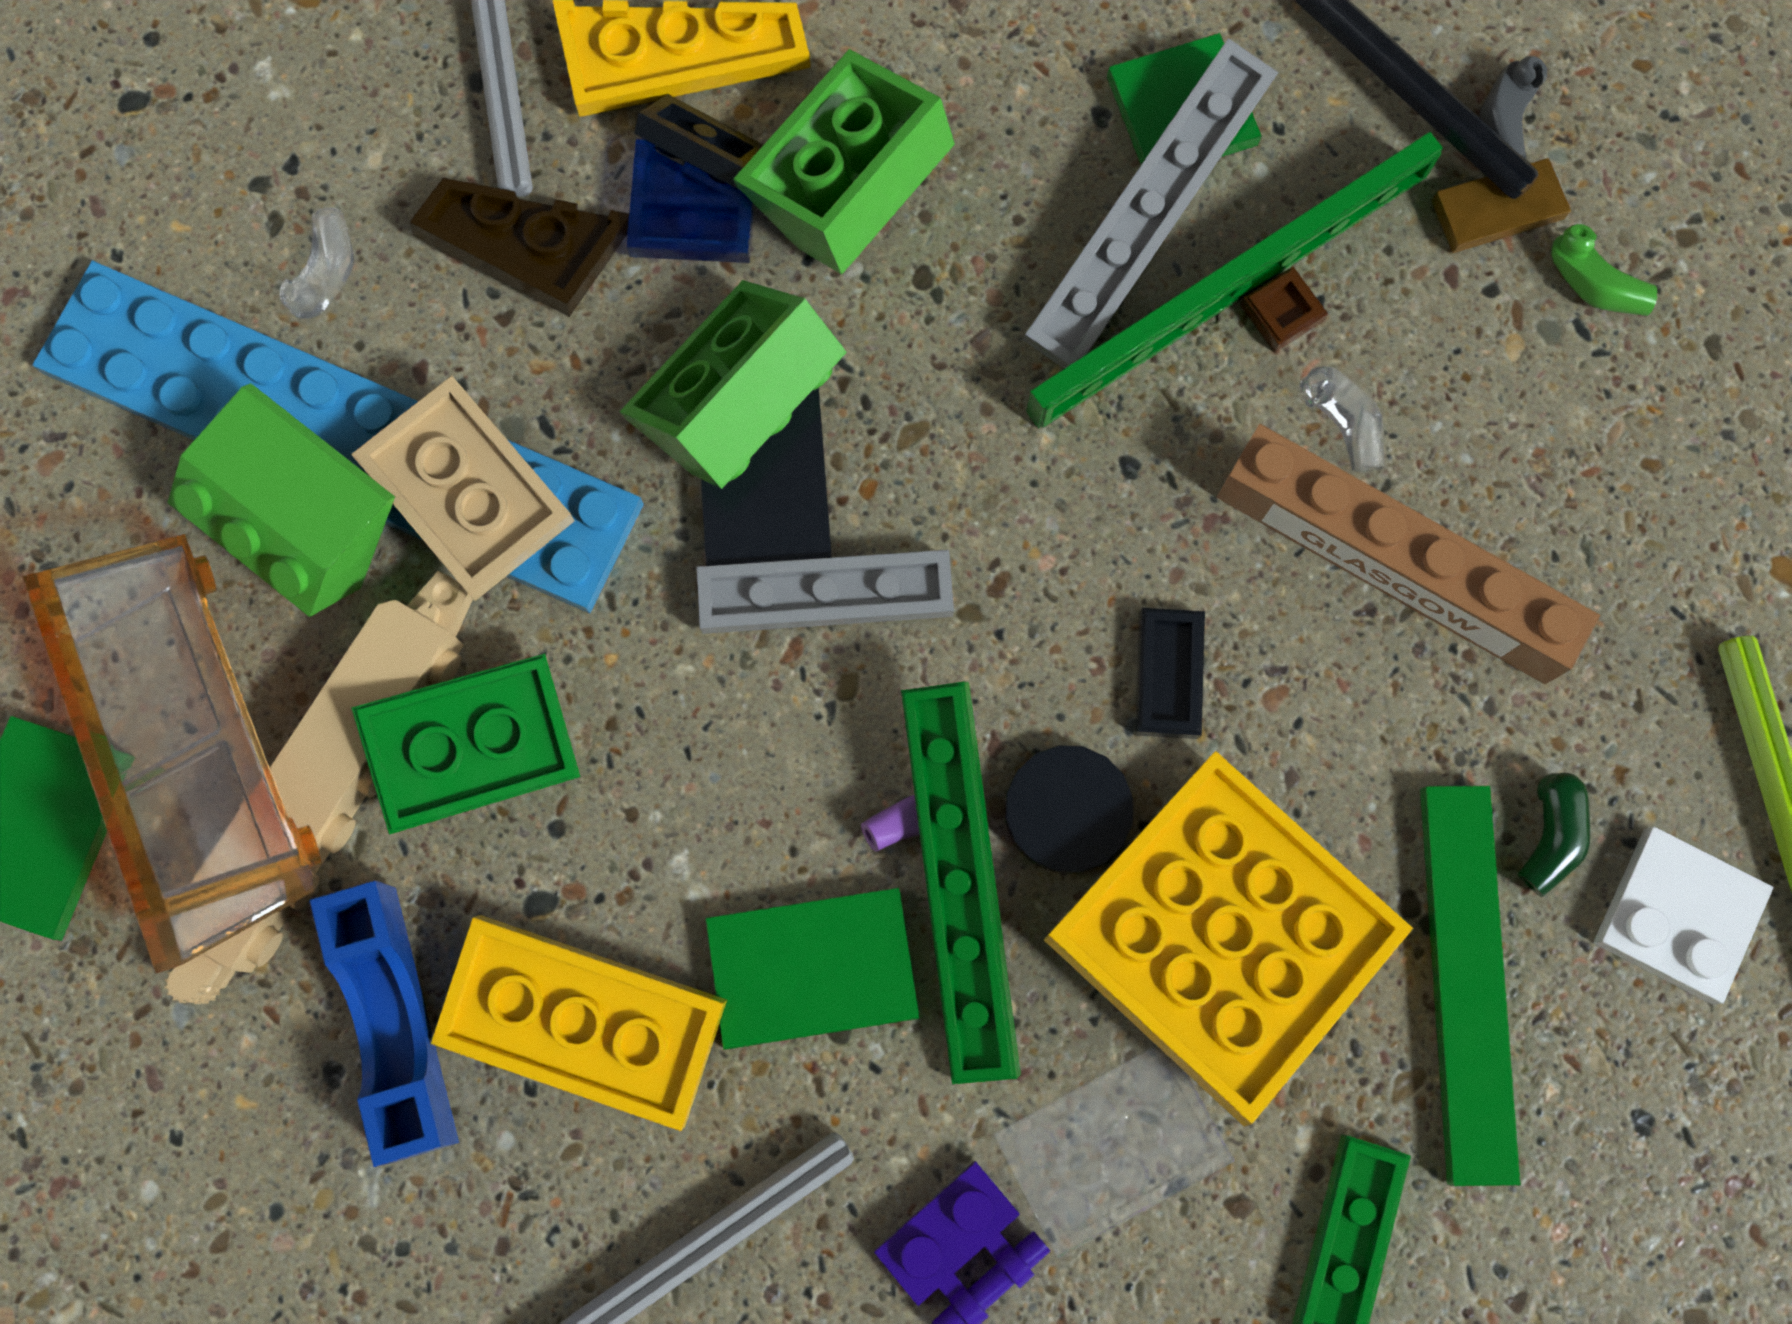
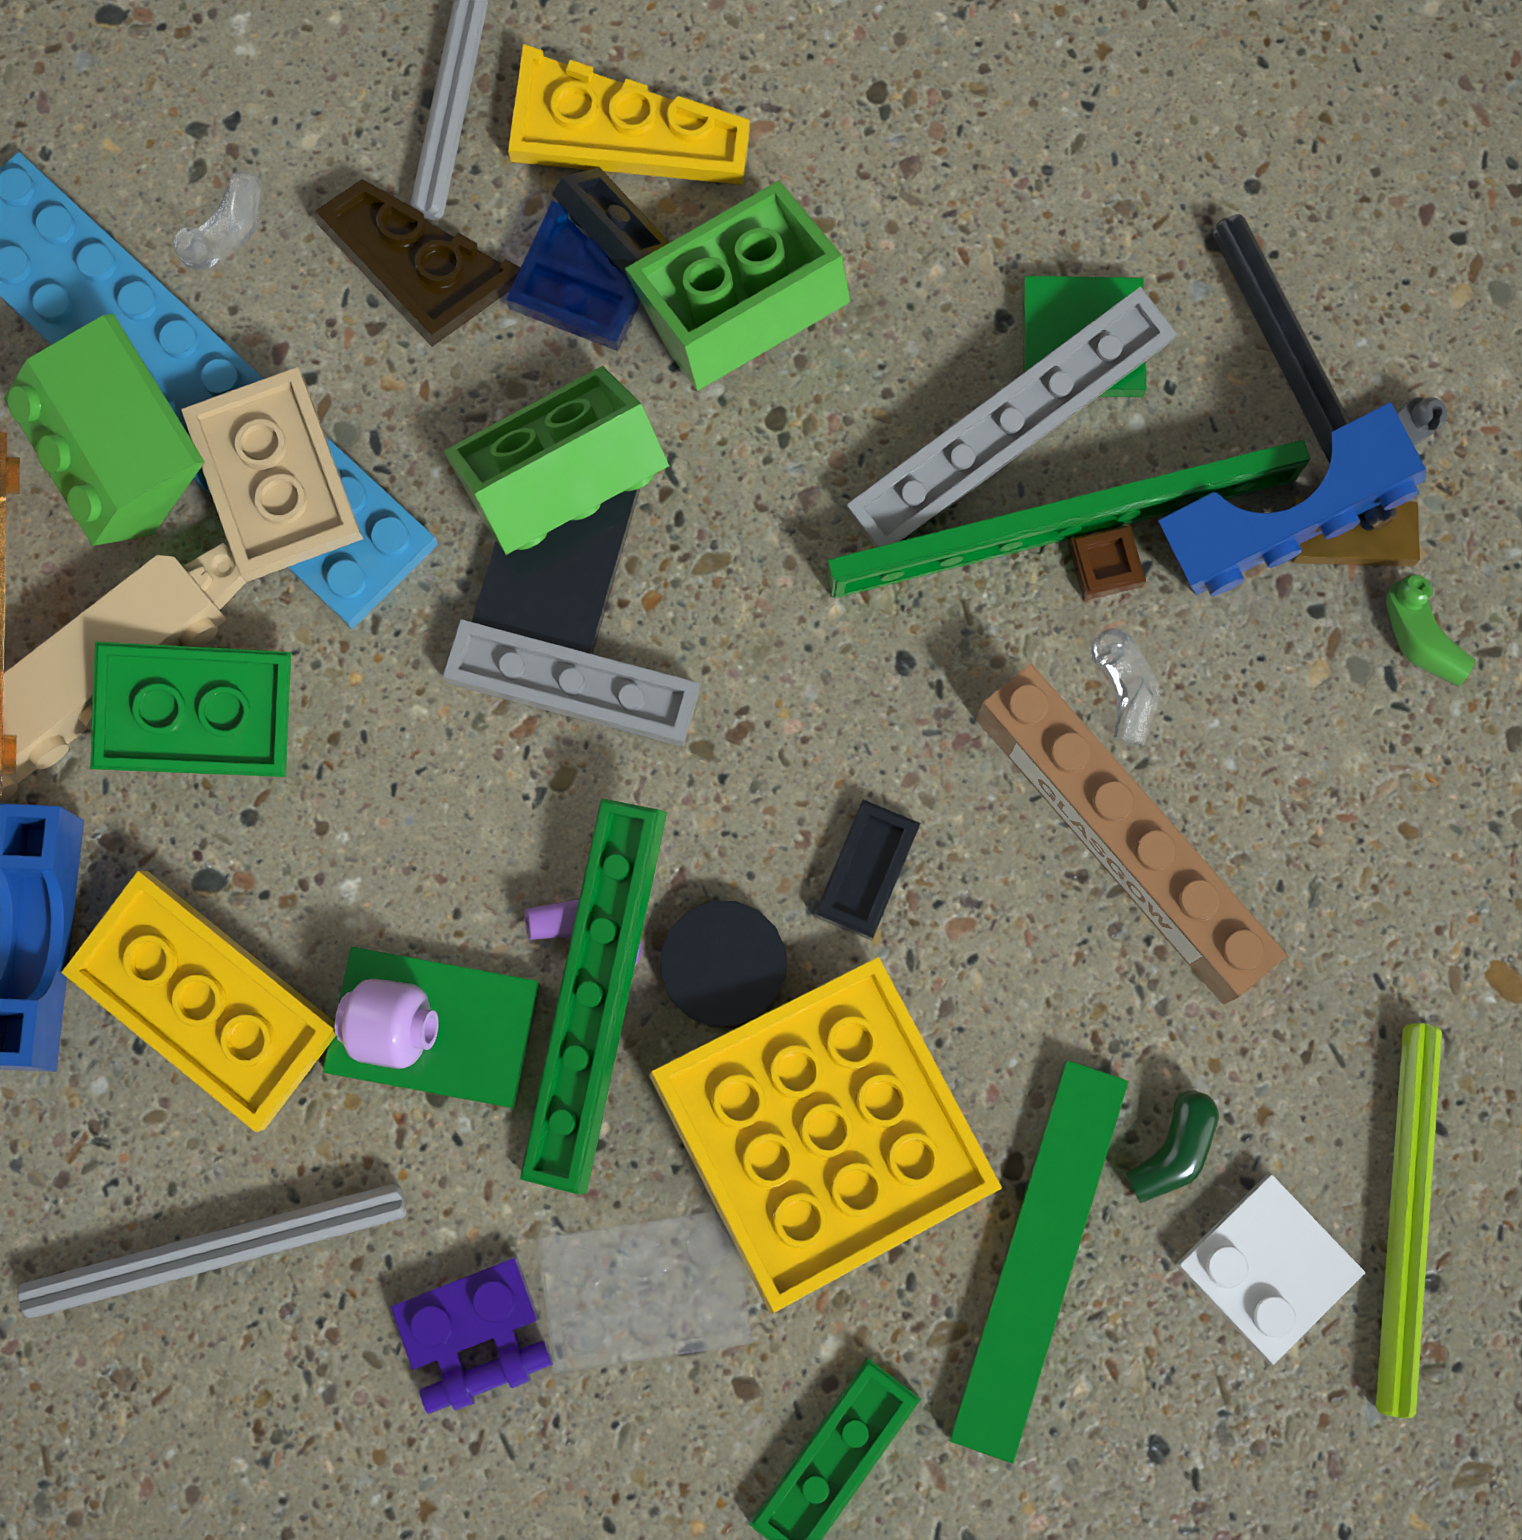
camera: 20 degrees right, 0 degrees up
none -> lavender head [335,979,439,1069]
none -> blue arch [1158,402,1426,596]

